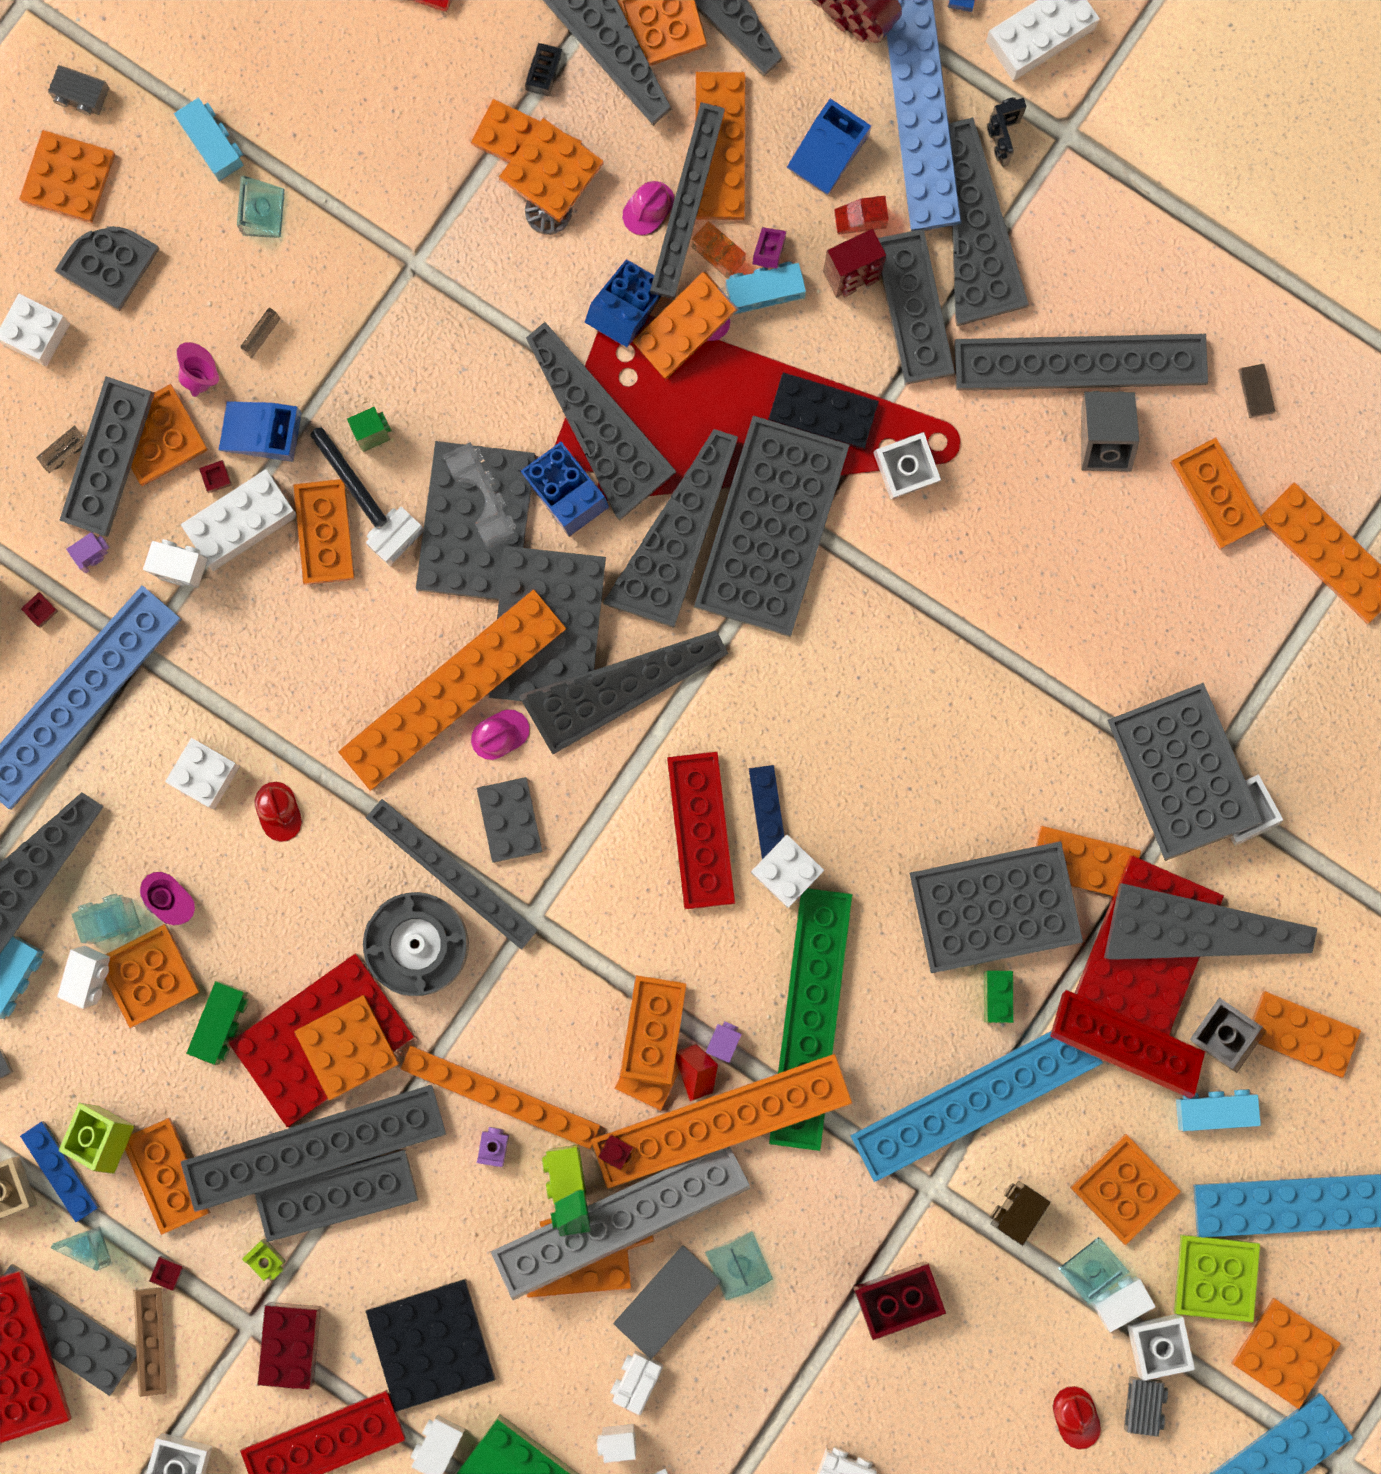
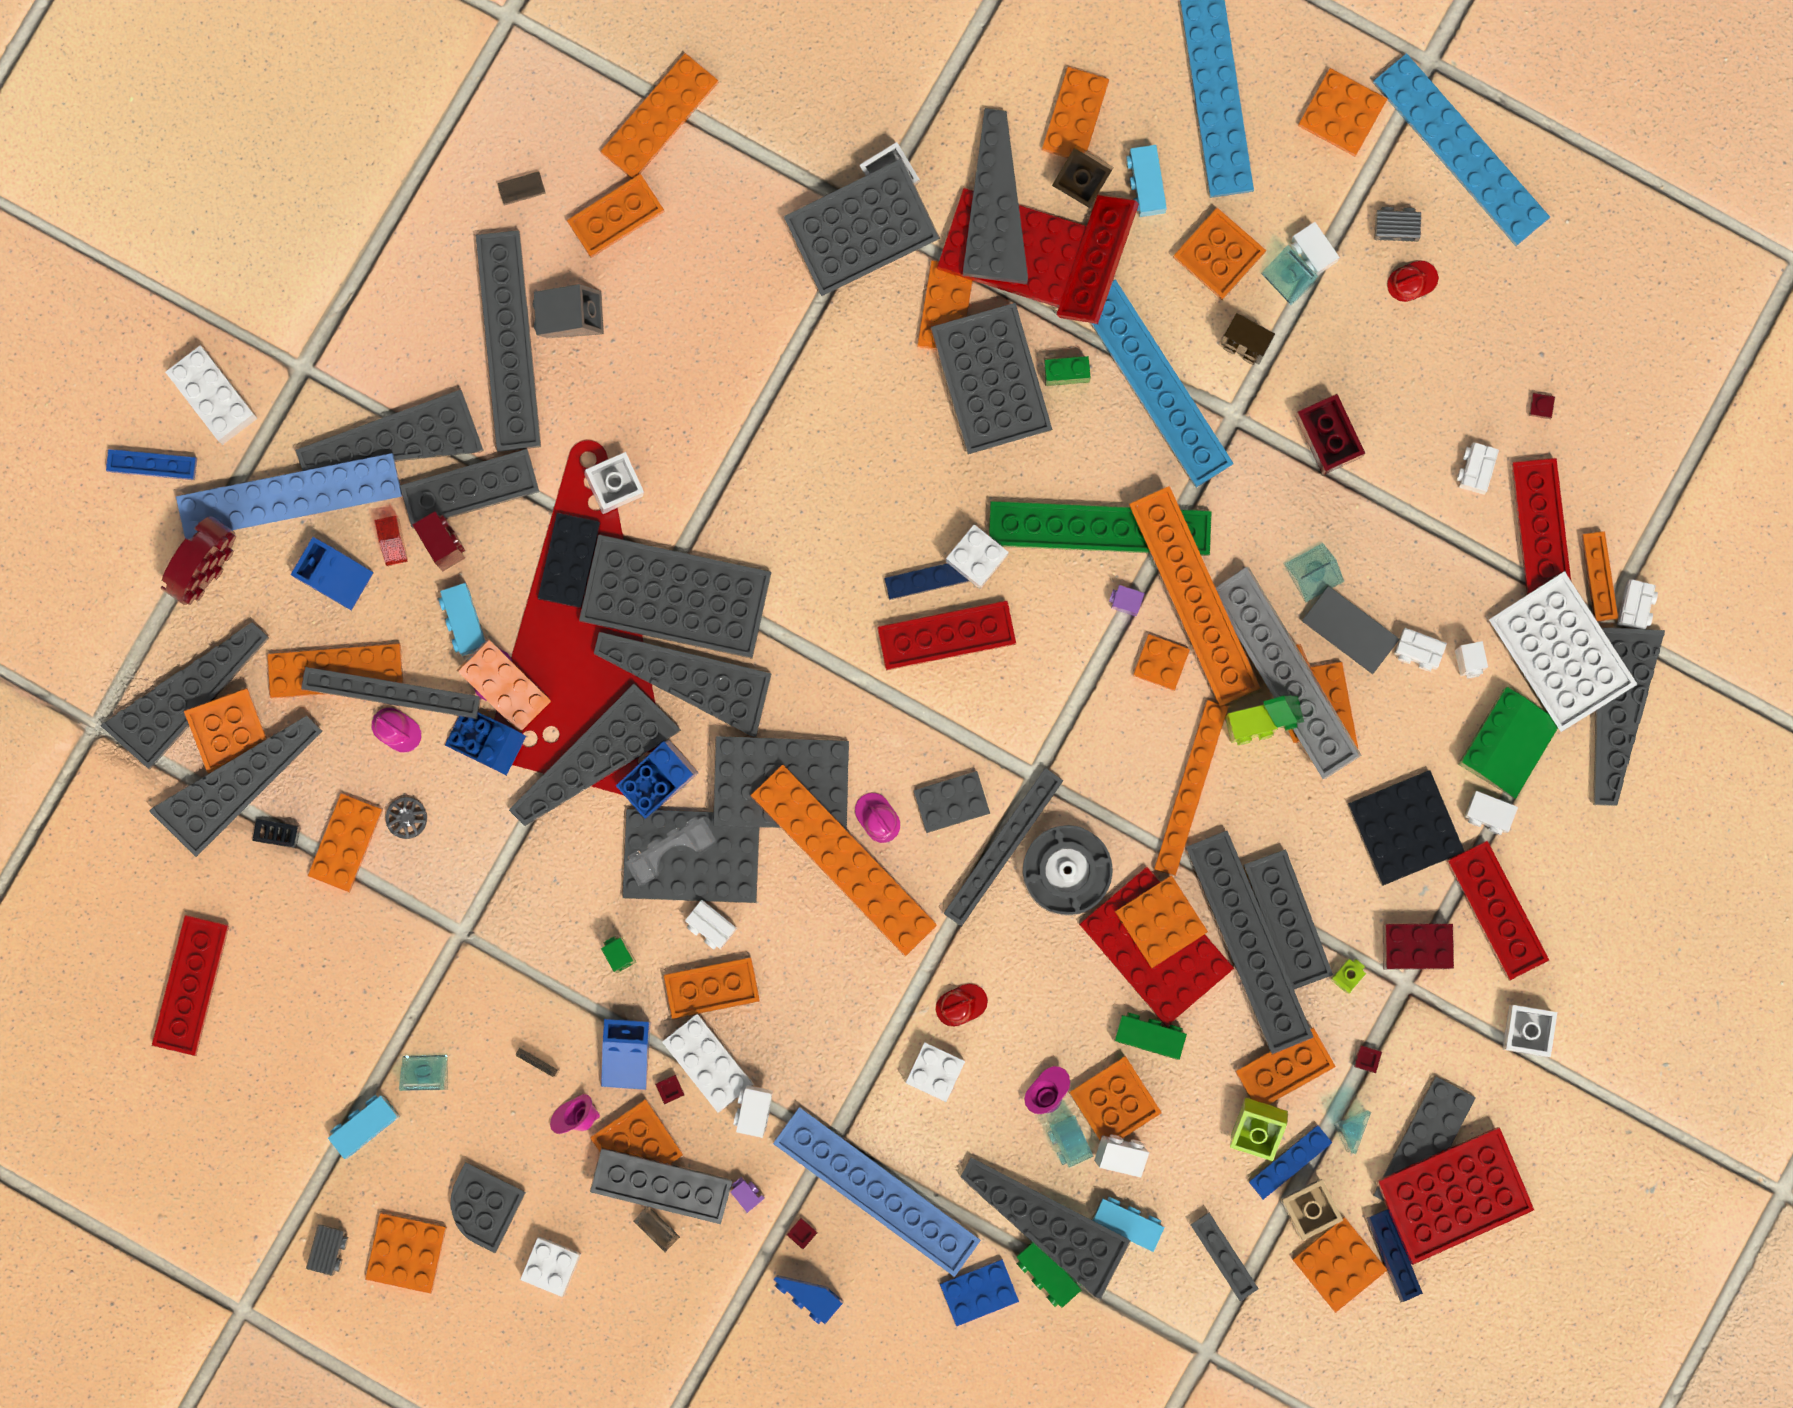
camera: 90 degrees left, 0 degrees up
medium nougat plate [133,1287,167,1397] -> none
black axle [310,427,387,528] -> none
medium lavender brick [477,1127,509,1167] -> none
orange plate [499,118,604,223] -> none
dark grey wing [519,630,728,755] -> none
dark red plate [598,1134,634,1170] -> none
orange plate [619,975,687,1086] -> none
red slope [675,1044,718,1101] -> none
clear orange brick [692,221,746,279] -> none
magenta plate [752,227,787,268] -> none
black bracket [987,97,1027,167] -> none
white brick [1127,1314,1195,1381] -> none
lime plate [1174,1234,1260,1322] -> none

